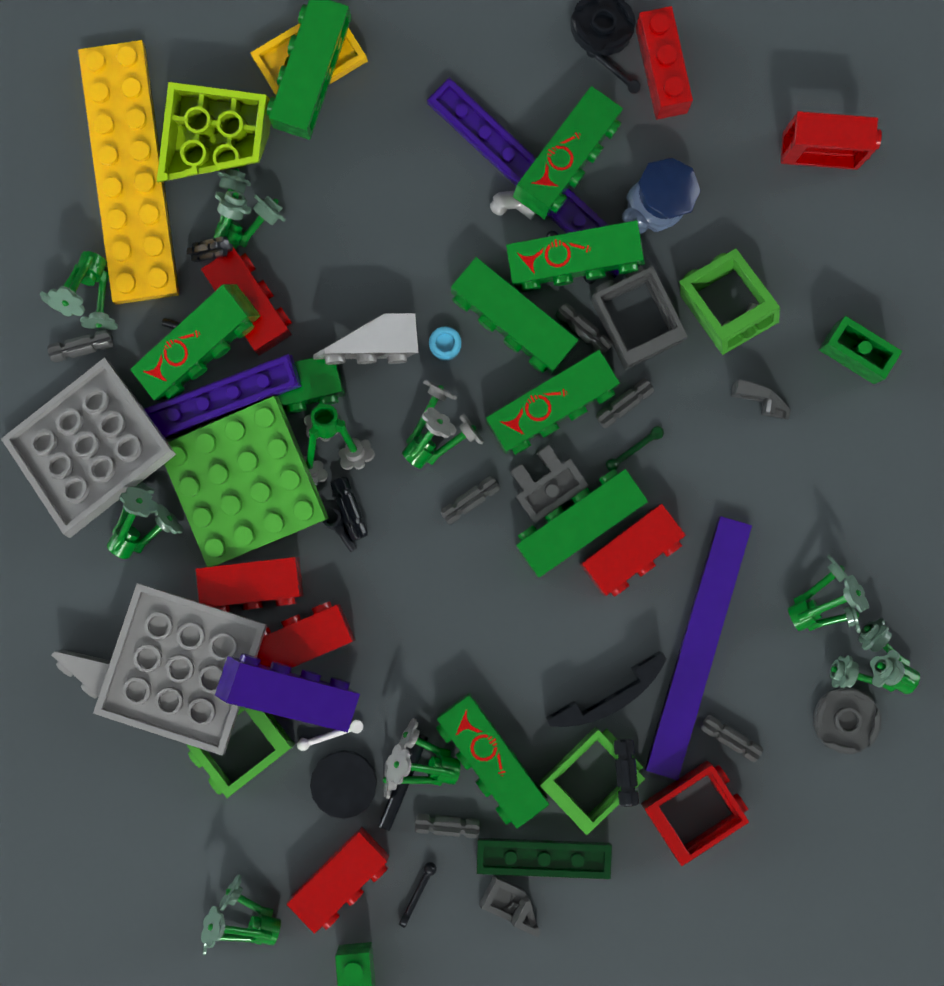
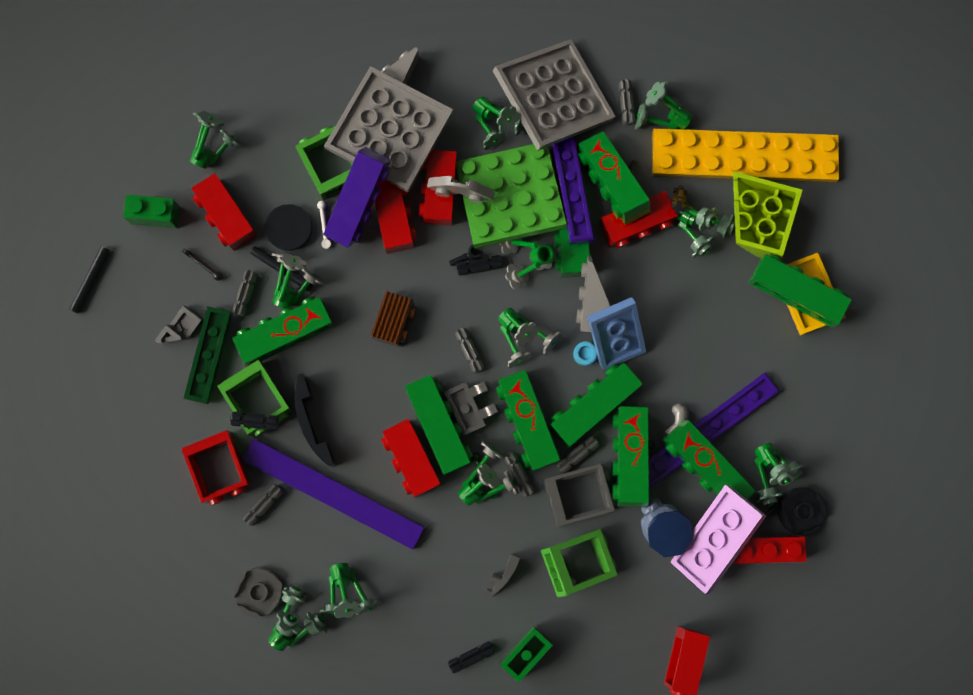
camera: 95 degrees right, 5 degrees down
none -> reddish brown brick [371,291,416,347]
none -> light grey plate [427,176,495,204]
none -> black axle [448,641,495,673]
none -> plant [458,441,519,506]
none -> medium blue plate [587,297,646,371]
none -> lavender plate [671,485,766,594]
none -> plant [754,443,804,506]

